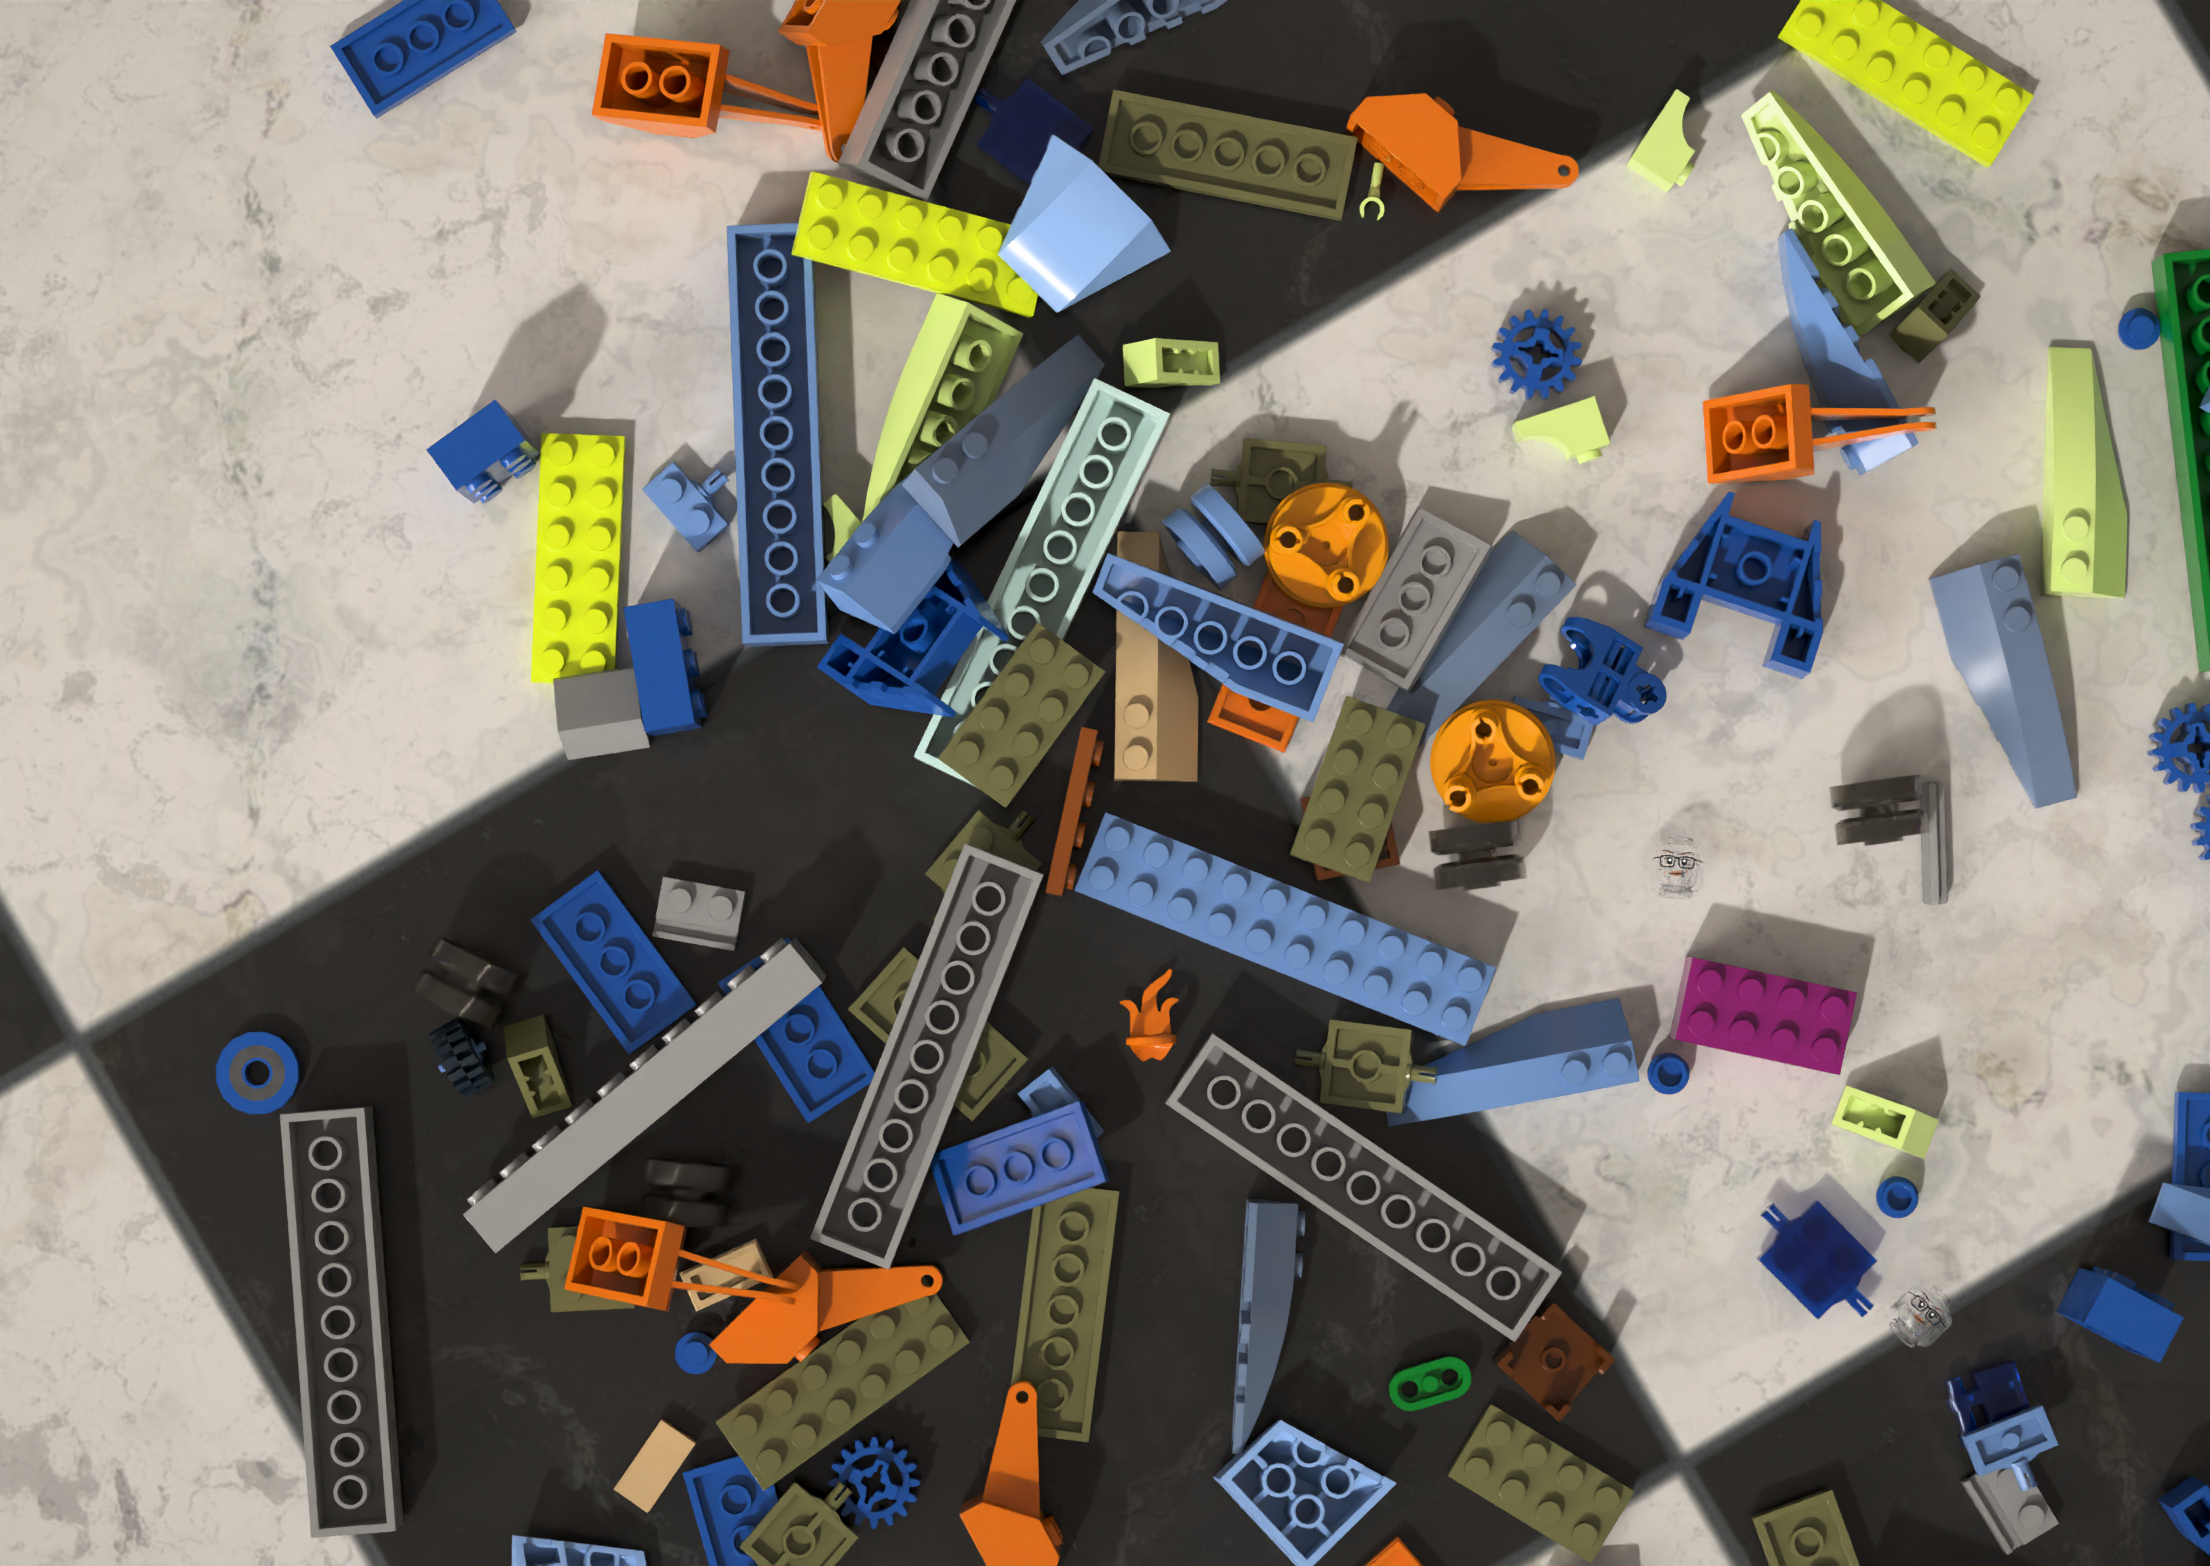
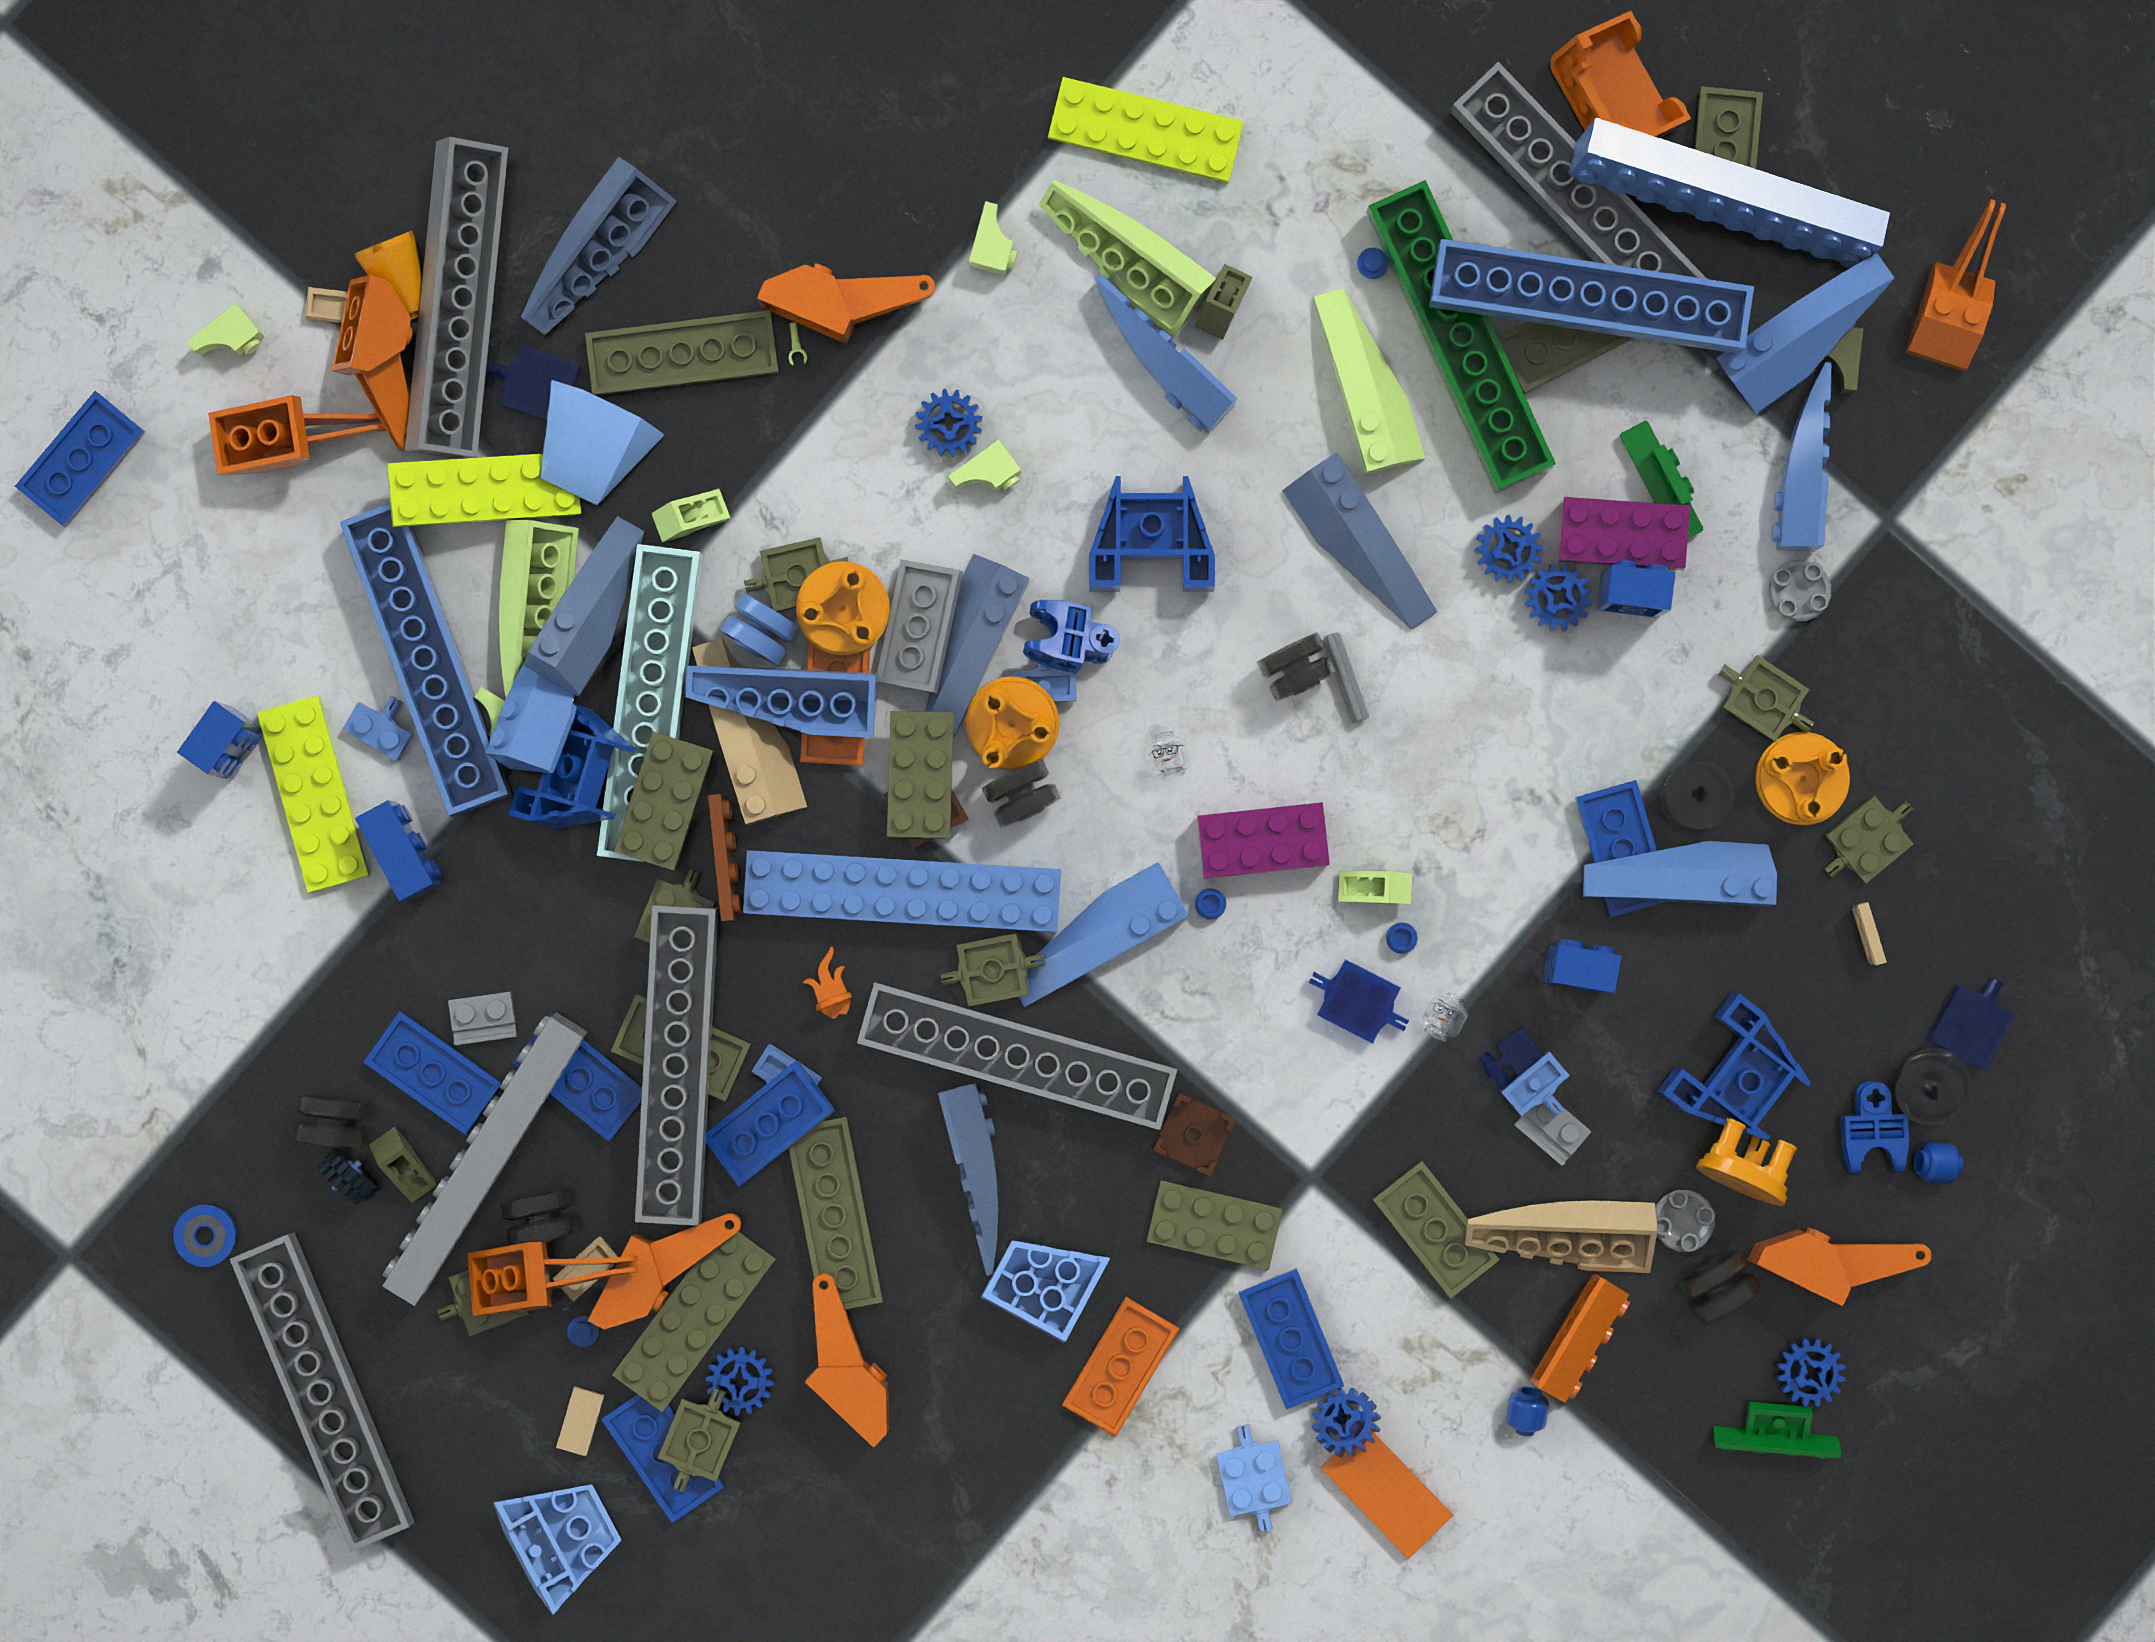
camera: 15 degrees left, 0 degrees up
light grey slope [553,666,651,760] -> none
green plate [1388,1355,1471,1411] -> none
orange slope [1703,384,1937,484] -> none

